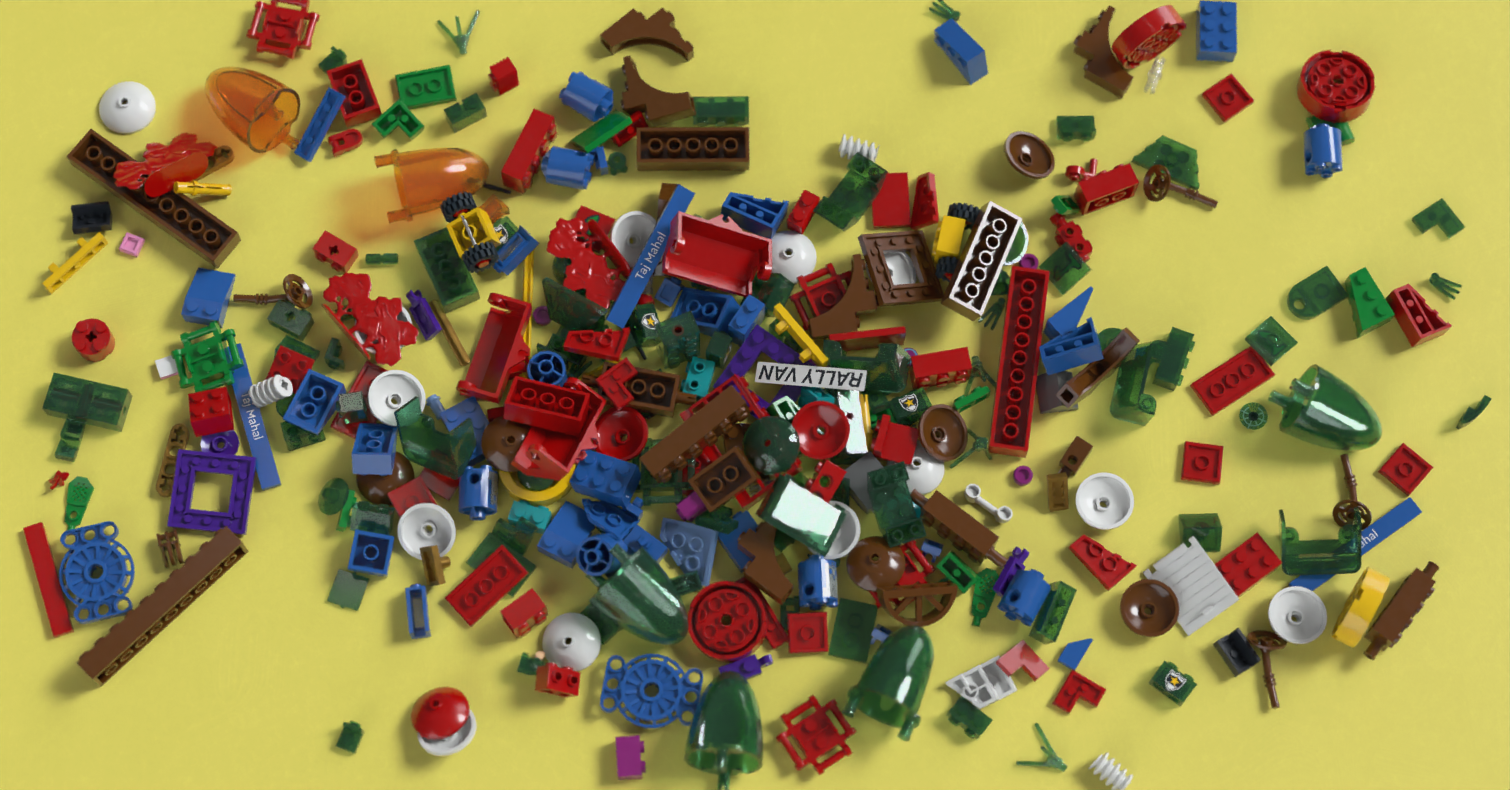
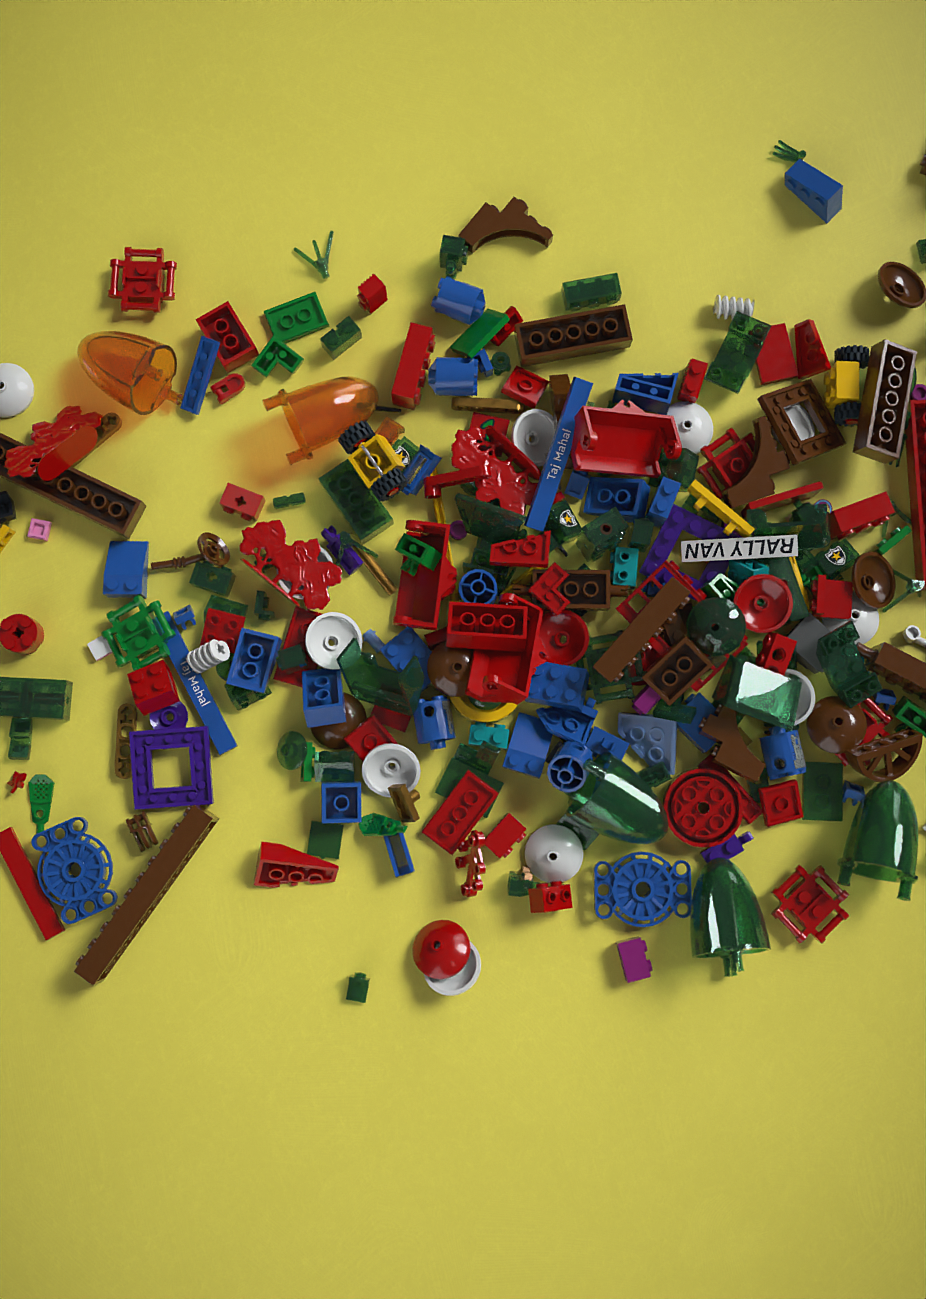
camera: 10 degrees left, 10 degrees up
yellow pin [174,181,232,196] -> none
clear green bracket [318,46,347,76] -> none
reddish brown arch [621,56,696,127] -> none
none -> blue tile [173,604,196,630]
none -> red wedge [254,841,339,888]
none -> clear green plant [336,531,378,566]
none -> green piece [358,813,408,836]
none -> green brick [395,533,442,576]
none -> red beam [423,465,492,499]
none -> clear green brick [440,235,468,280]
none -> pearl gold beam [451,396,524,414]
none -> red plant [455,830,486,897]
none -> red tile [501,365,549,409]

